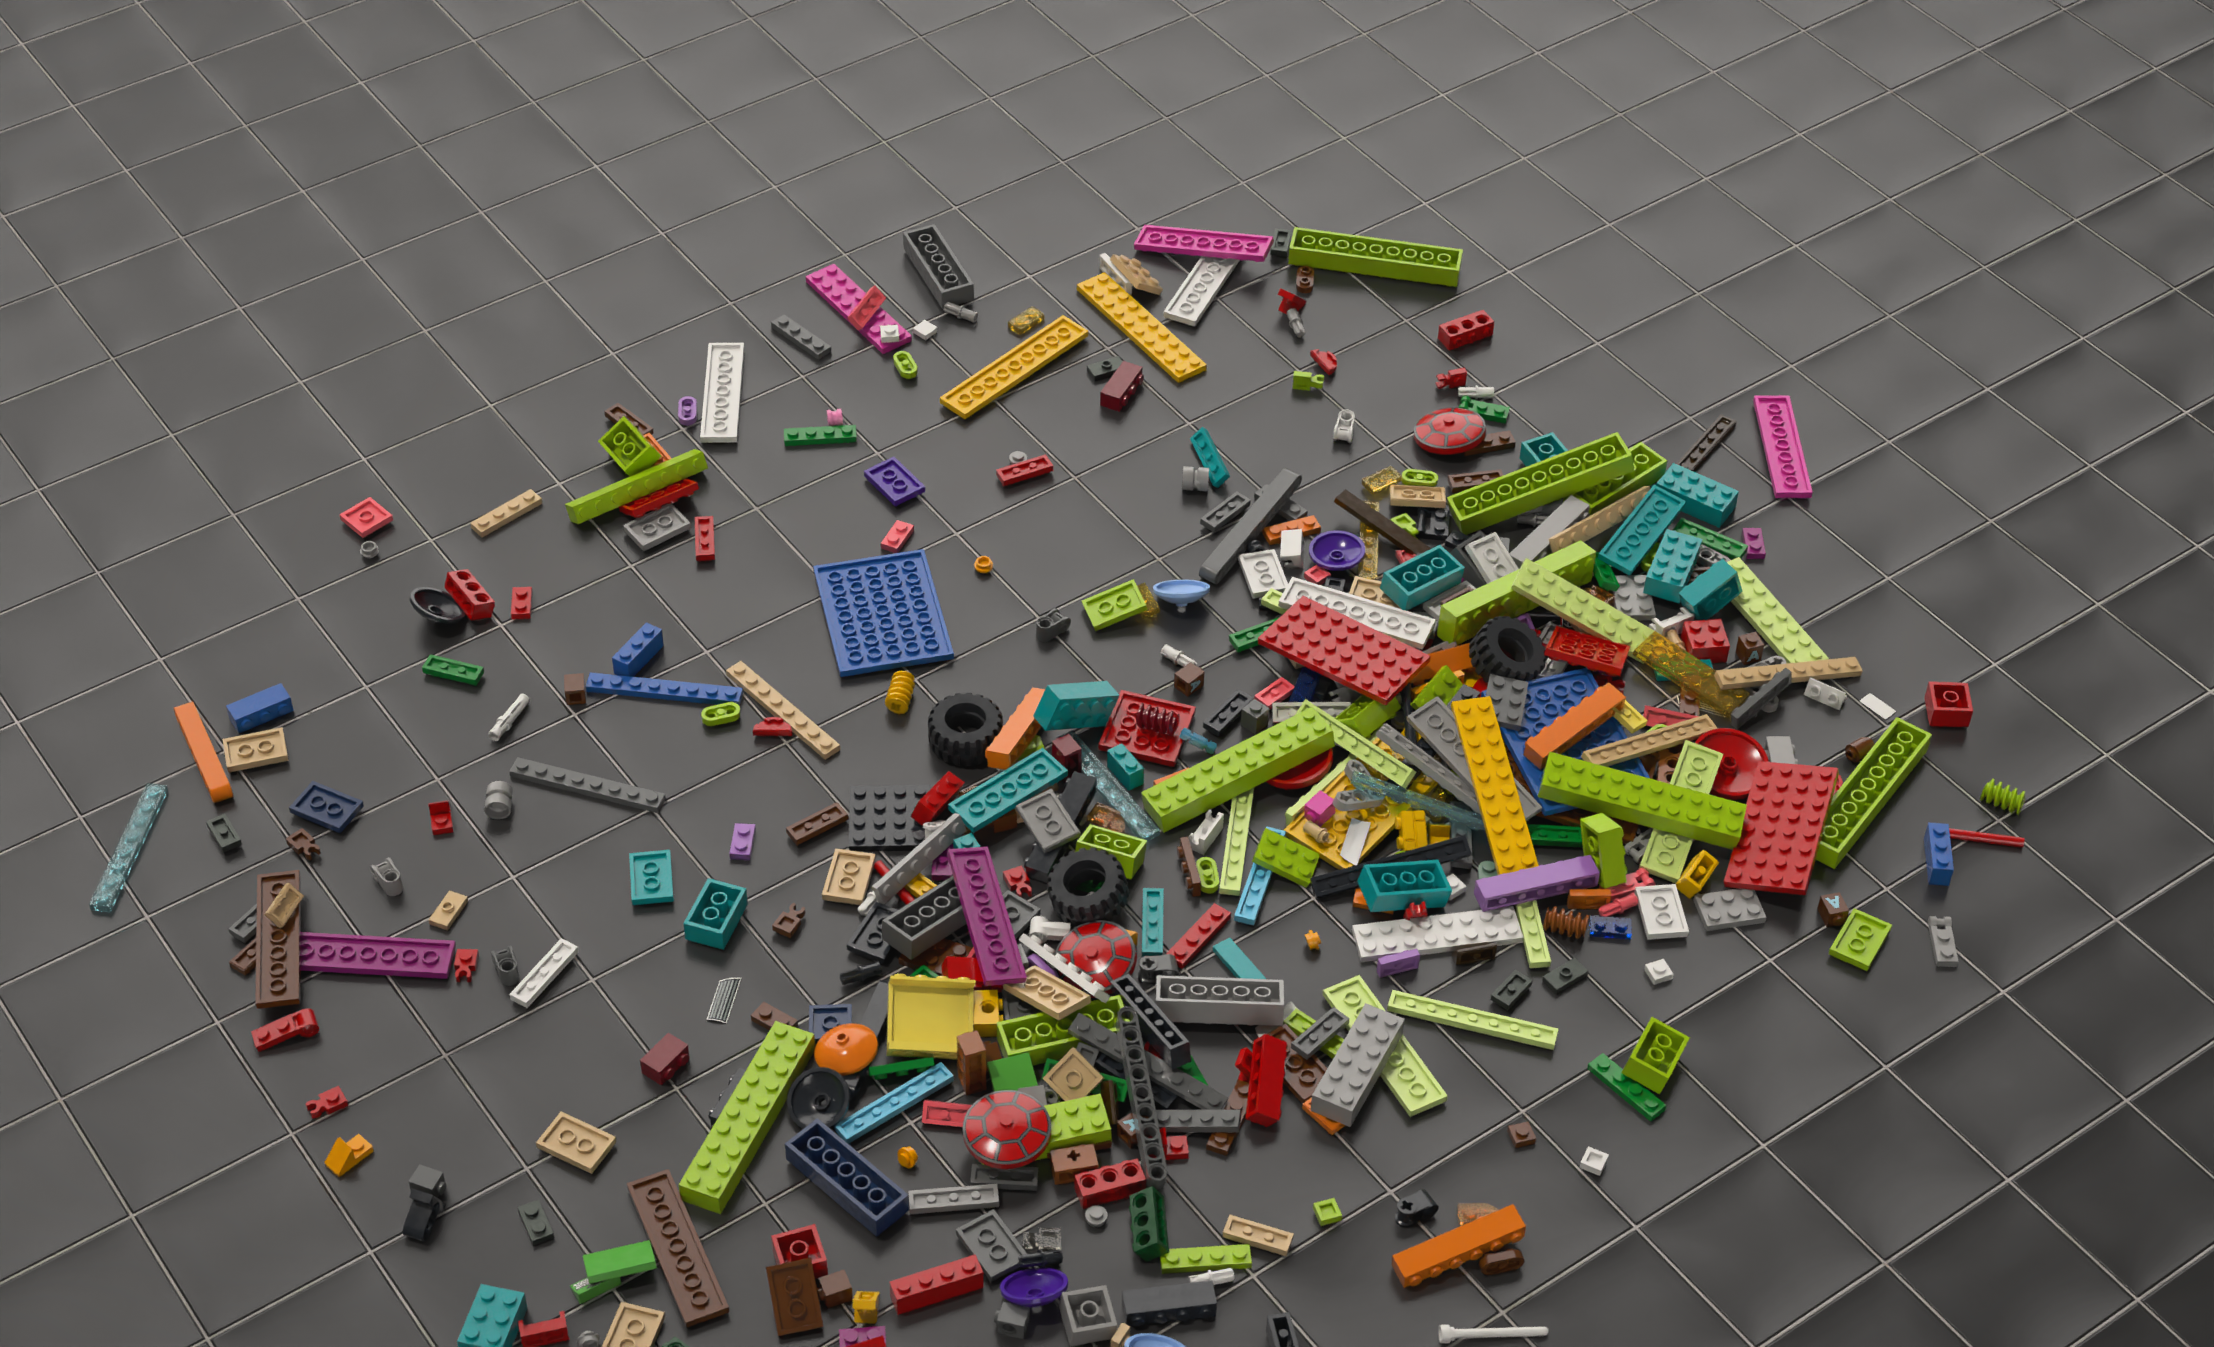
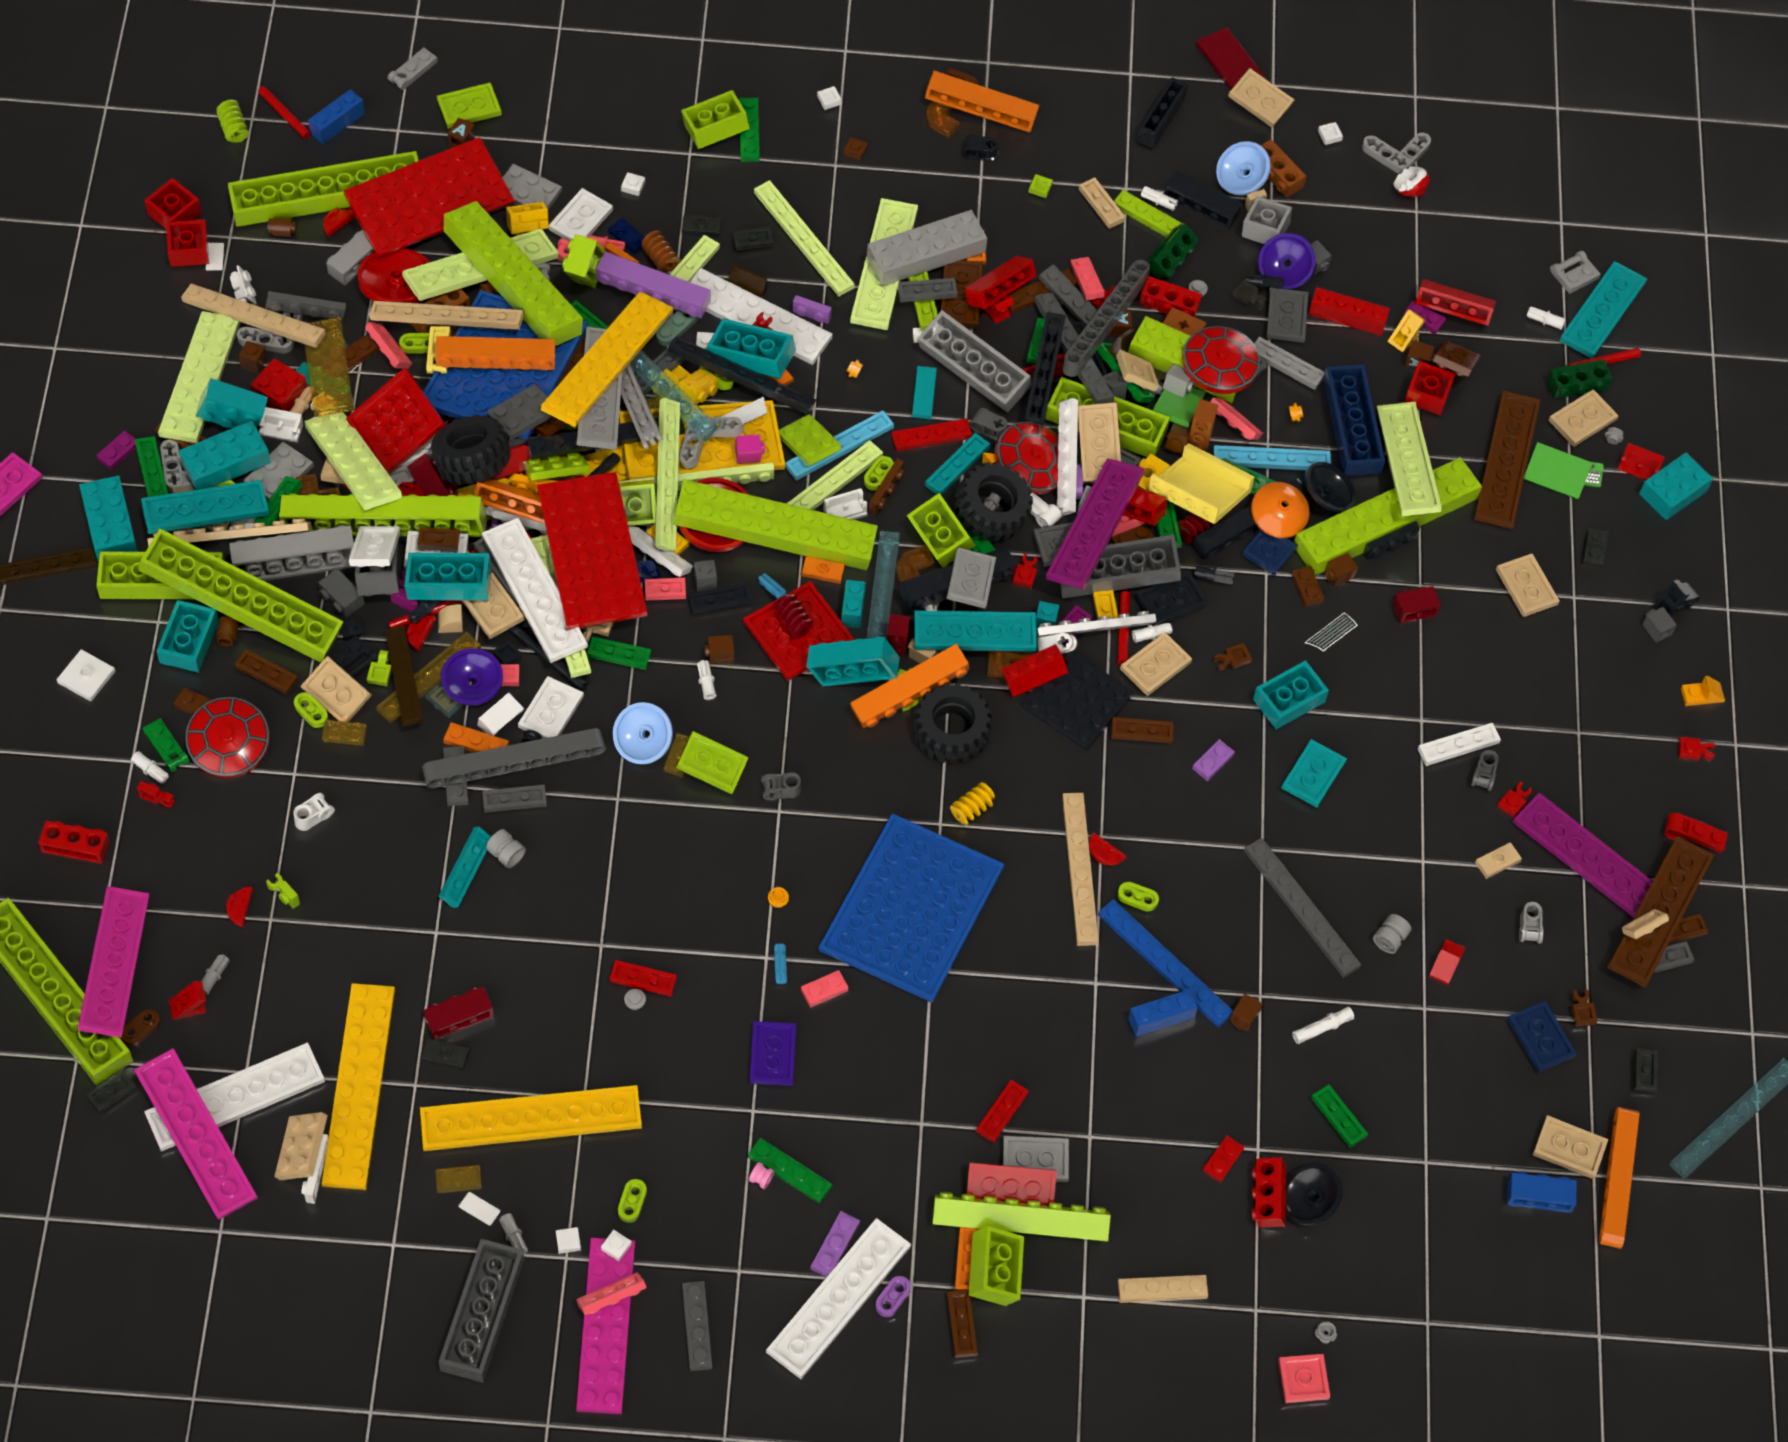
camera: 145 degrees left, 15 degrees up
tan pin [1303,820,1329,843] -> none
white piece [1438,1325,1549,1343] -> none
none -> white plate [56,649,116,702]
none -> dark pink plate [78,886,149,1037]
none -> red brick [166,219,209,267]
none -> white sticker [459,1192,501,1226]
none -> dark azure axle [774,944,787,984]
none -> medium lavender plate [810,1211,860,1277]
none -> coral plate [1070,257,1104,300]
none -> reddish brown brick [1325,553,1358,587]
none -> yellowish green plate [1377,402,1442,516]

